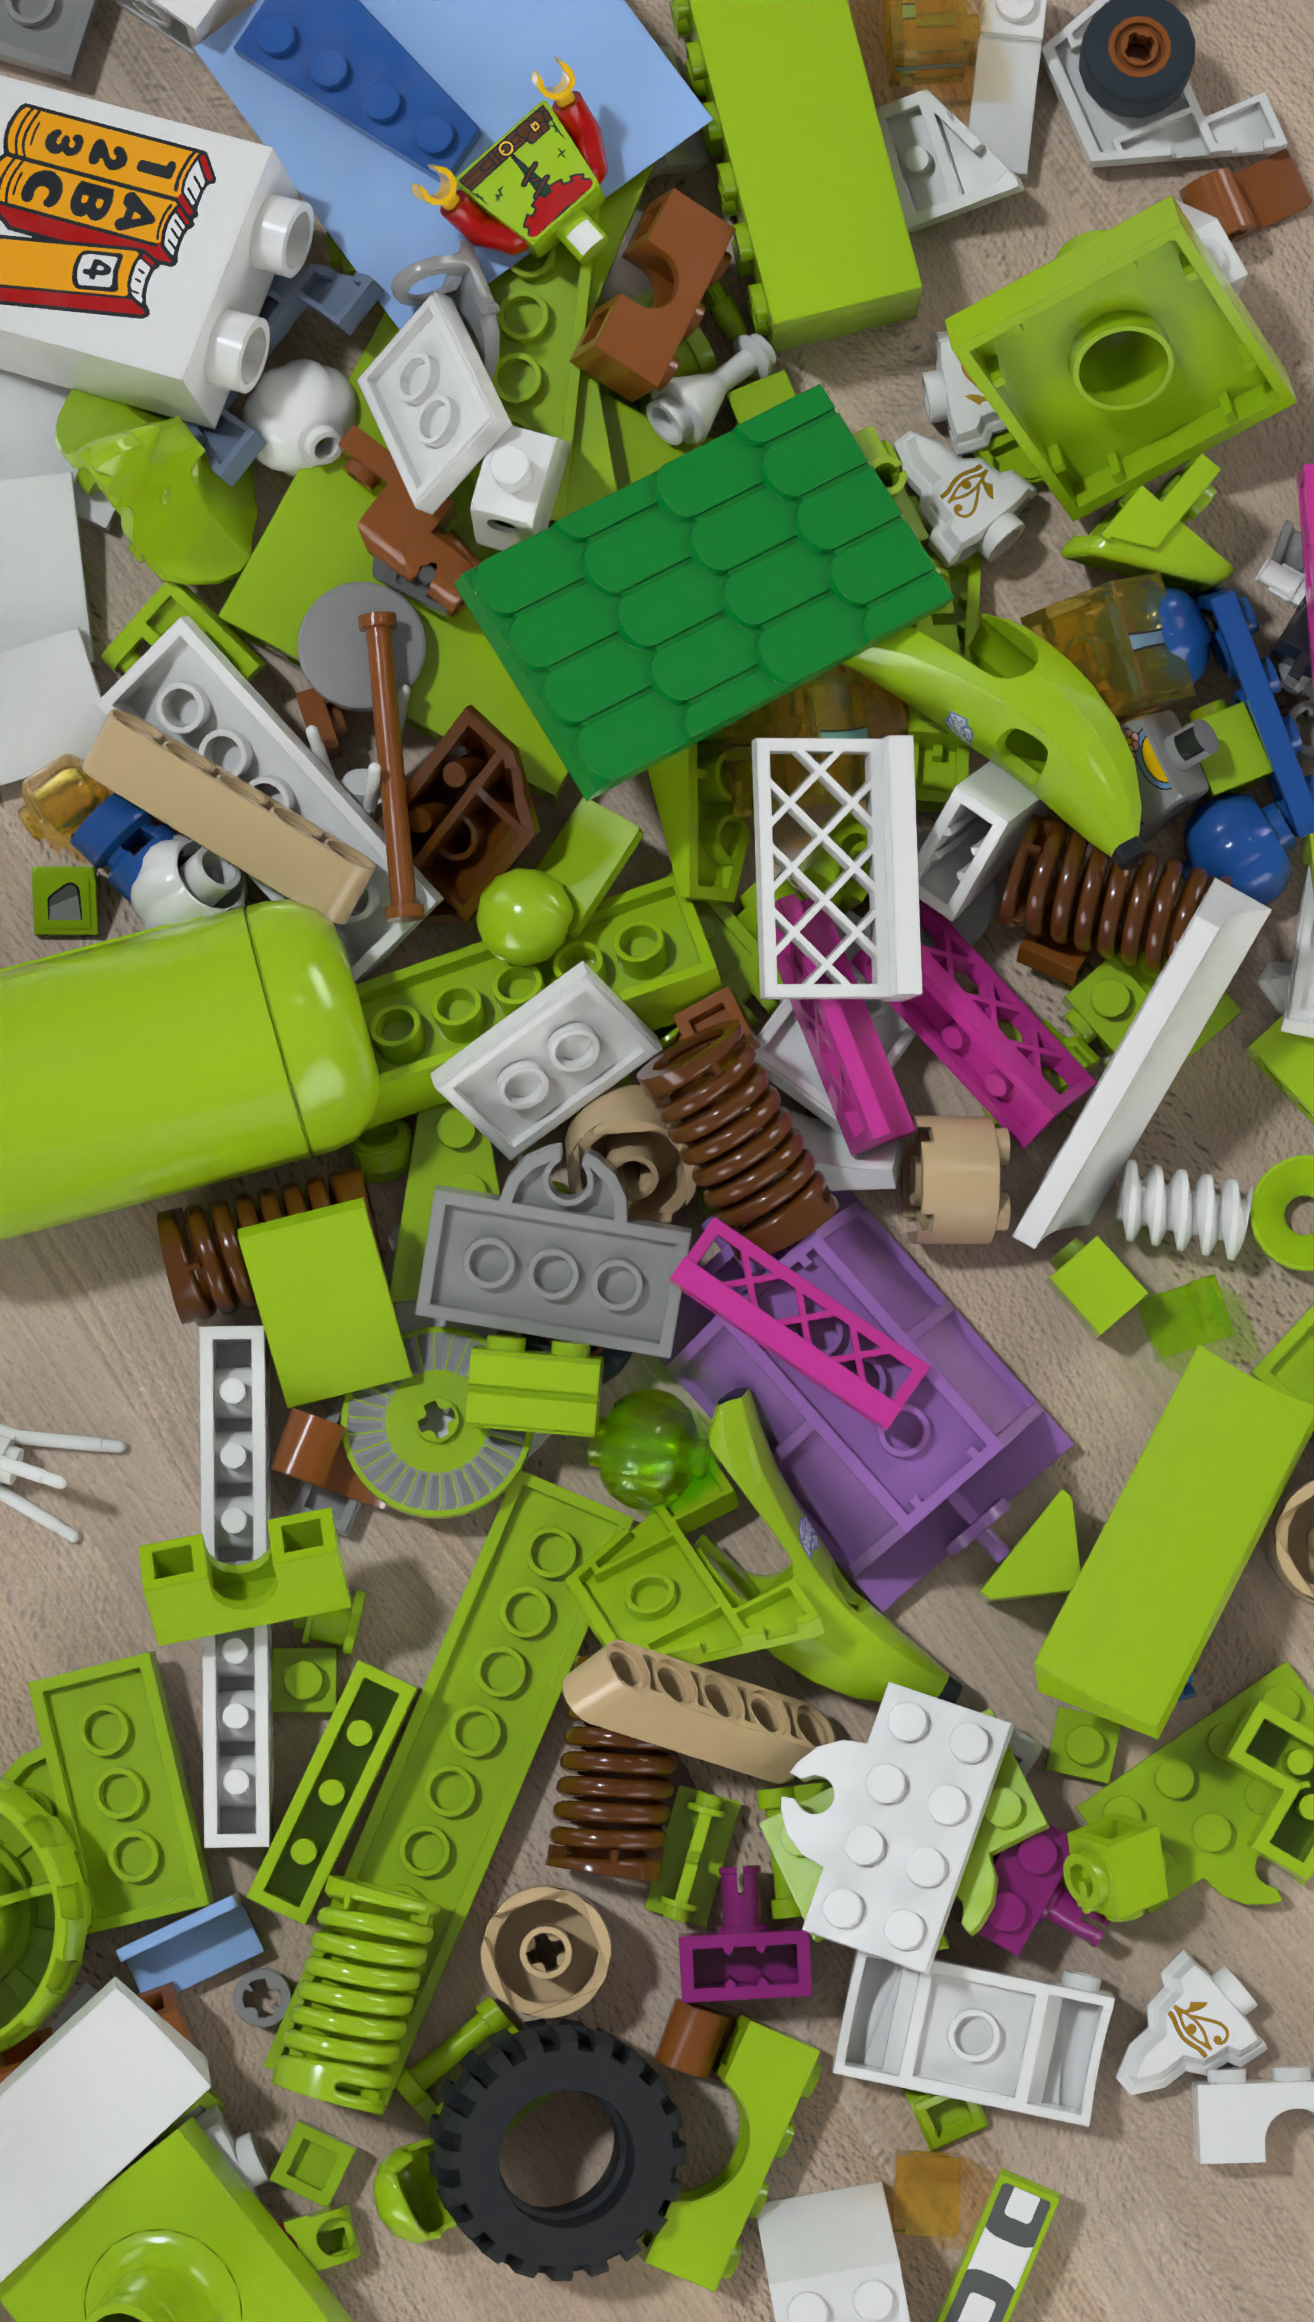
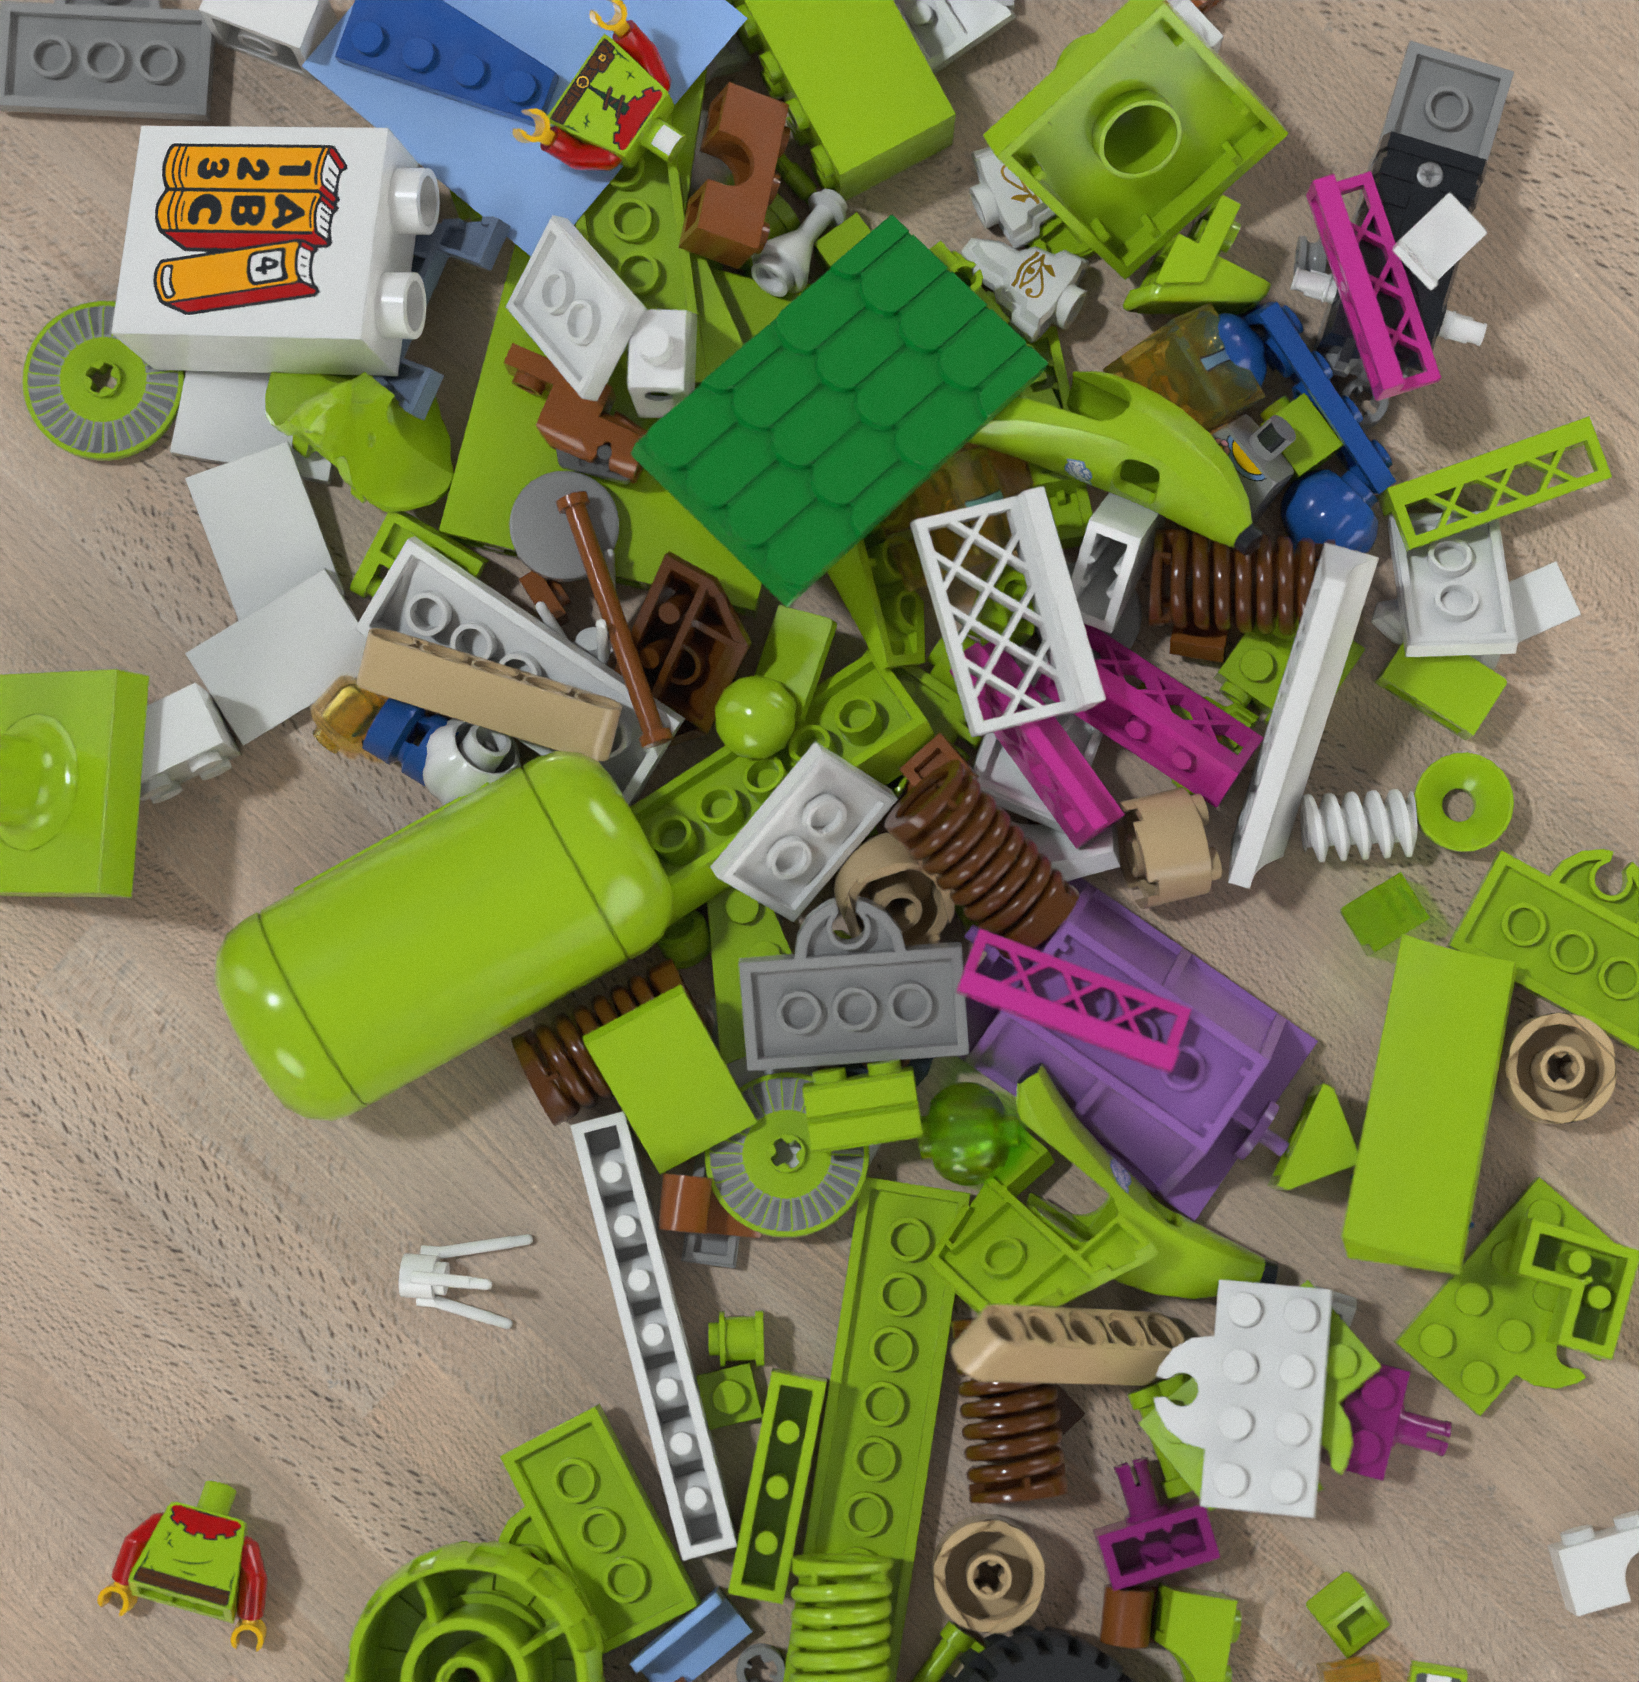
camera: 10 degrees left, 0 degrees up
lime slope [32,866,100,936] -> none
lime arch [138,1507,351,1646] -> none
white plant [243,359,357,477] -> none
light grey piece [391,240,500,381] -> none
lime hinge [644,1784,741,1927] -> none
white piece [832,1950,1115,2127] -> none
lime plate [1044,1706,1121,1783] -> none
lime brick [1045,1235,1148,1339] -> none
lime brick [1063,1813,1169,1922] -> none
white rock [1115,1948,1268,2095] -> none

